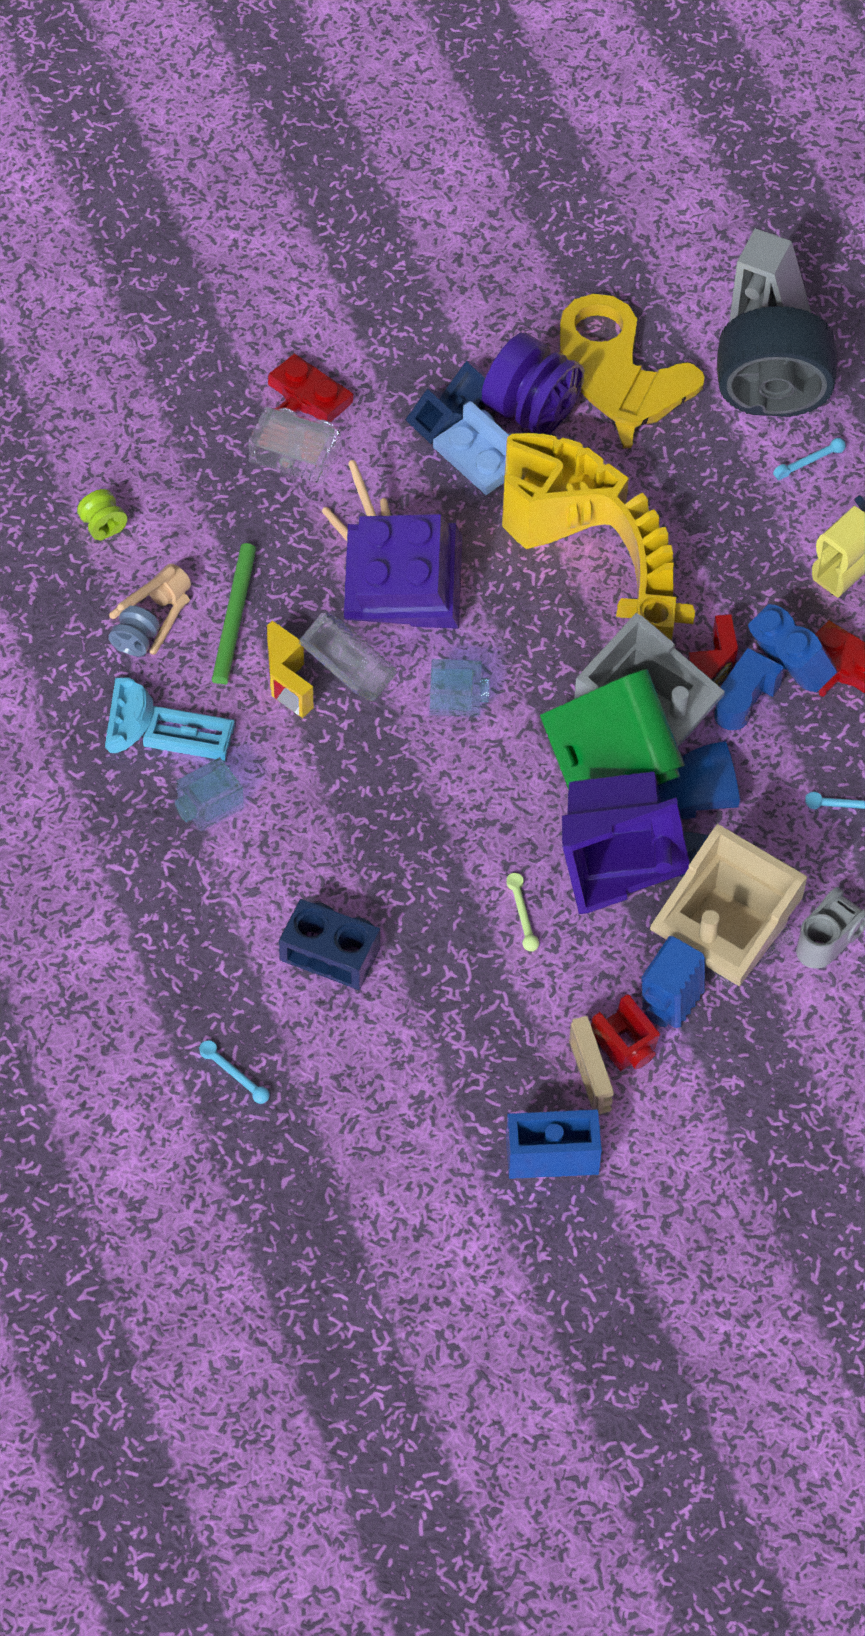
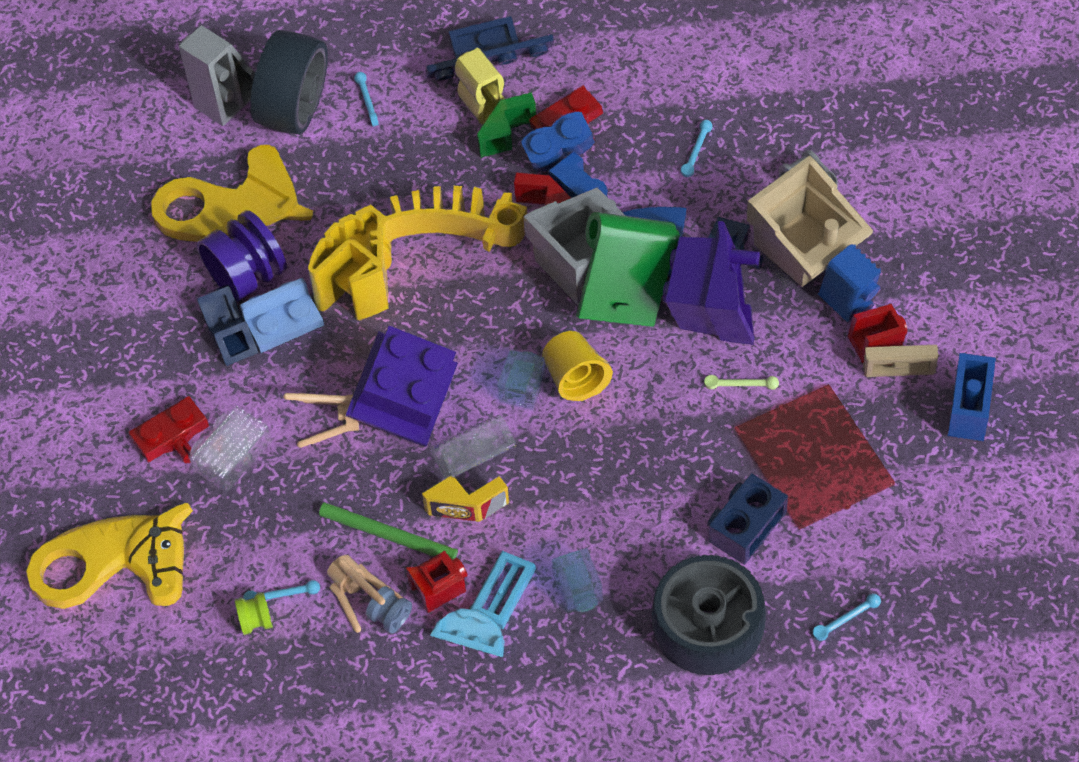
camera: 70 degrees left, 0 degrees up
none -> yellow animal [26,503,193,609]
none -> medium azure hinge [243,580,320,600]
none -> red window [406,551,468,613]
none -> green slope [477,92,536,158]
none -> yellow hat [542,331,613,401]
none -> wheel [652,555,766,675]
none -> clear red piece [735,384,895,530]

